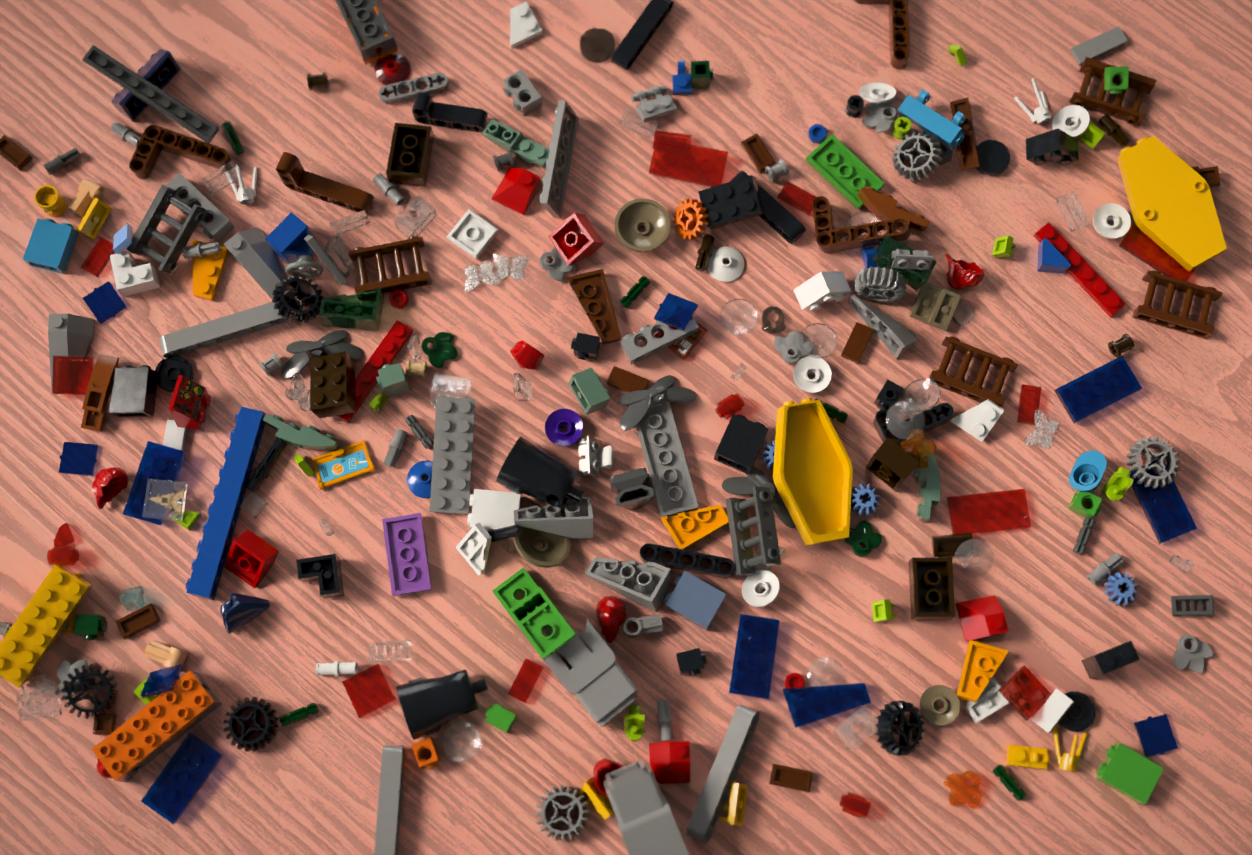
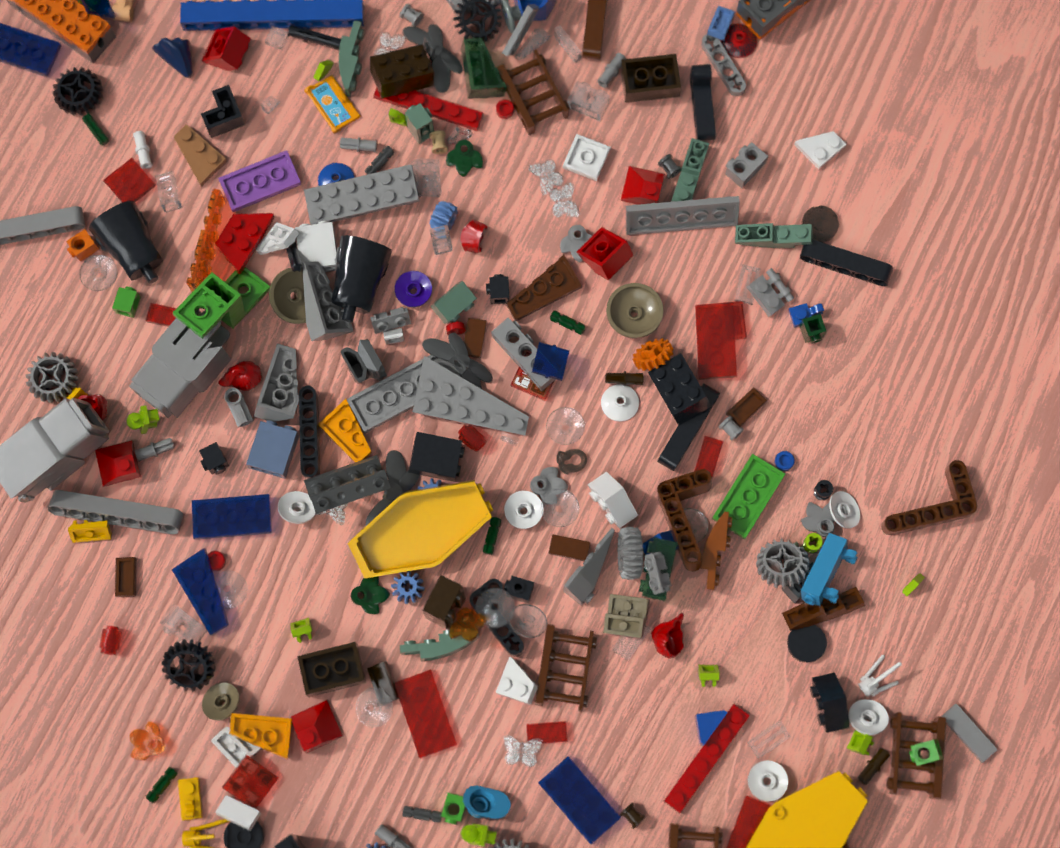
camera: 75 degrees right, 0 degrees up
none -> medium nougat wing [174,124,227,187]
none -> clear orange wing [186,189,225,292]
none -> red wing [215,213,275,274]
none -> light grey wing [413,356,529,435]
none -> medium blue gear [430,201,458,234]
none -> red tile [446,321,466,335]
none -> medium blue plate [707,6,735,40]
none -> sand green slope [735,223,813,248]

